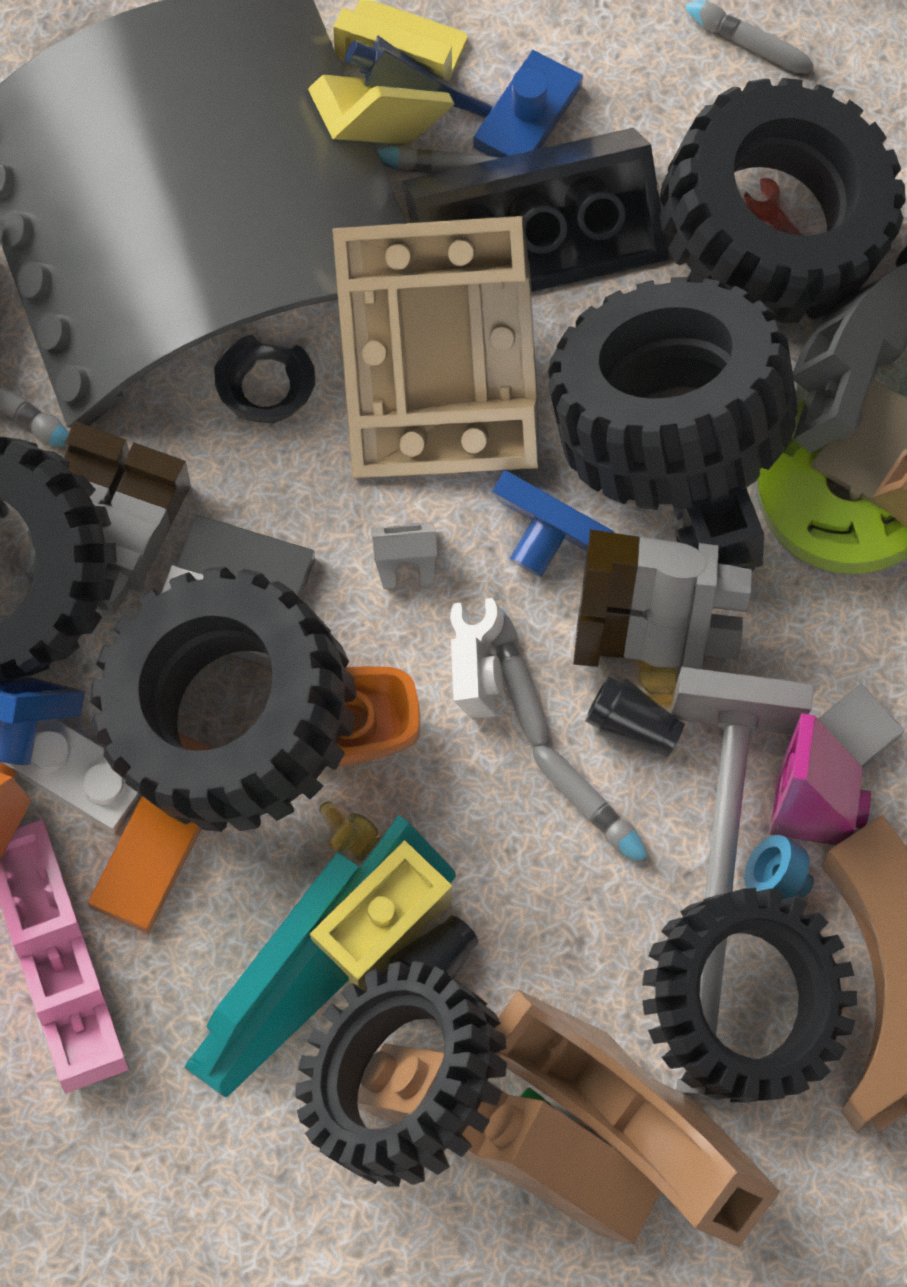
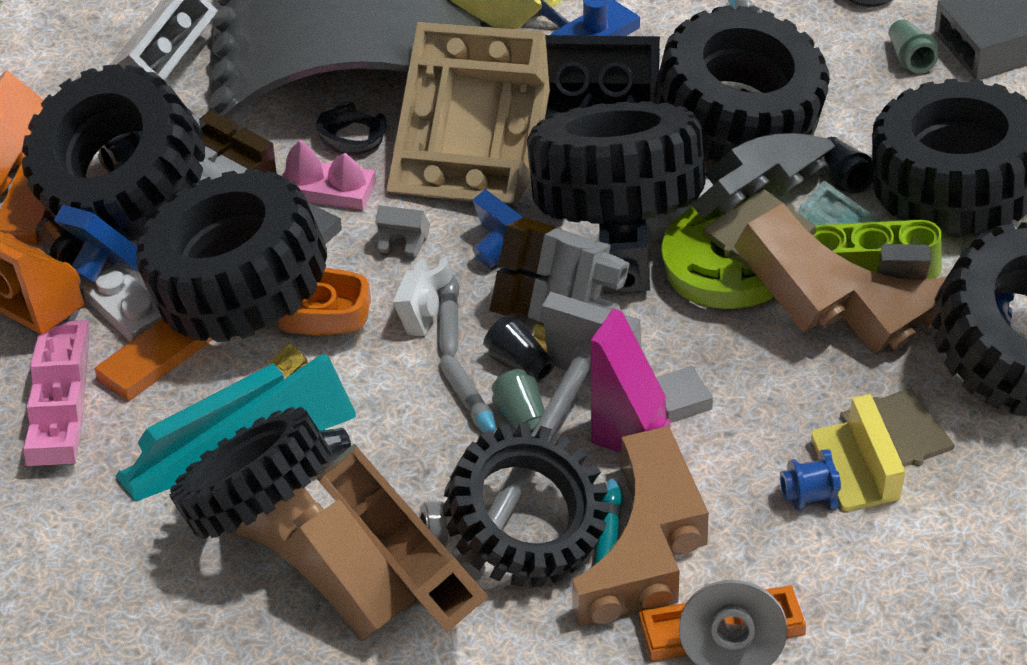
camera: 20 degrees right, 25 degrees down
light yellow panel [310,841,452,991] -> none
dark azure tile [744,835,814,900] -> none
none -> bright pink tile [282,140,376,211]
none -> light grey tile [419,501,448,549]
none -> sand green cone [491,369,545,434]
none -> teal piece [595,479,623,564]

